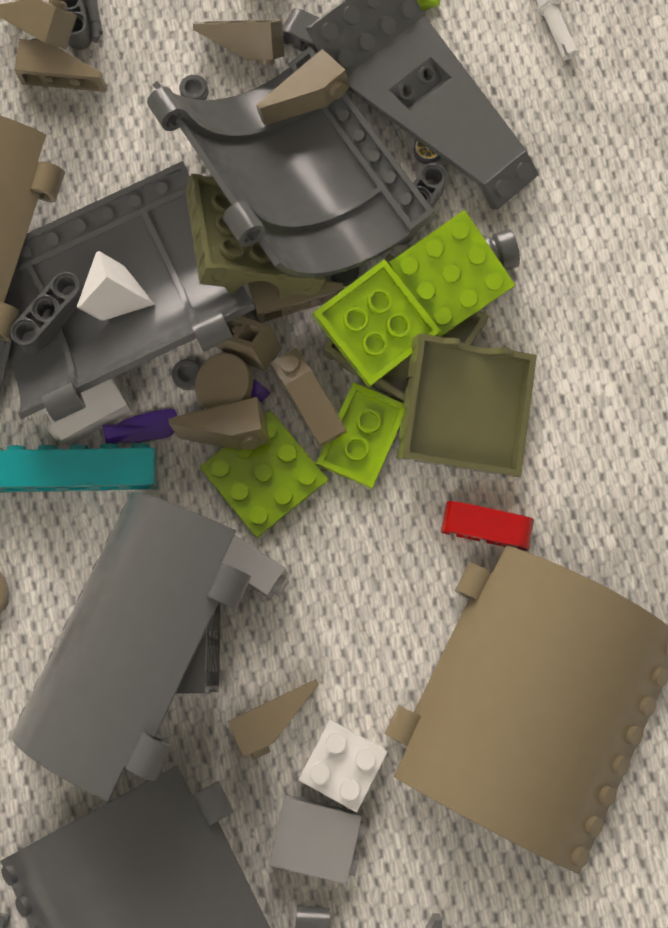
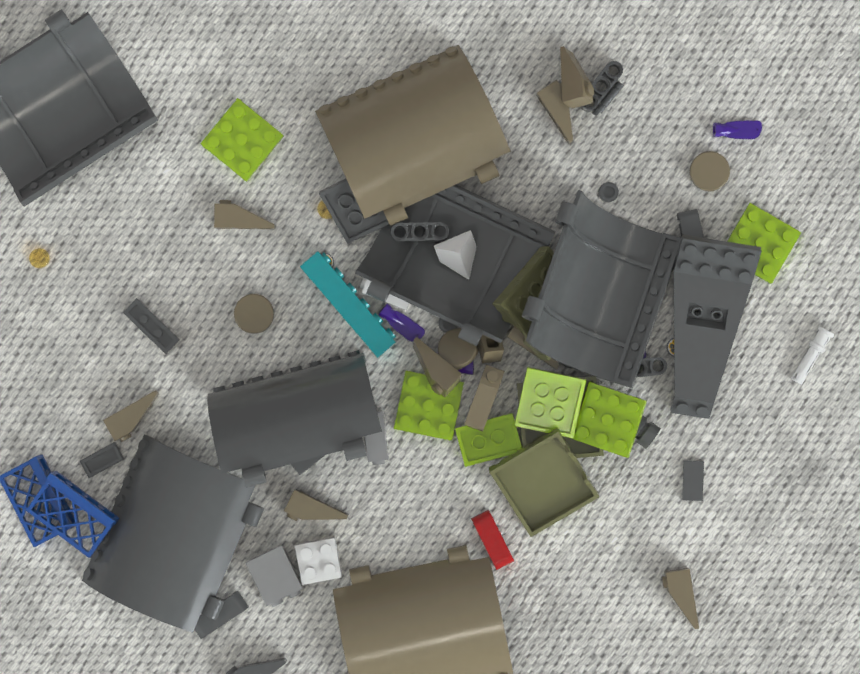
camera: 55 degrees right, 10 degrees up
dark tan slope [193,20,285,65] -> none
dark tan slope [256,49,349,126] -> none
none -> dark grey tile [682,460,704,501]

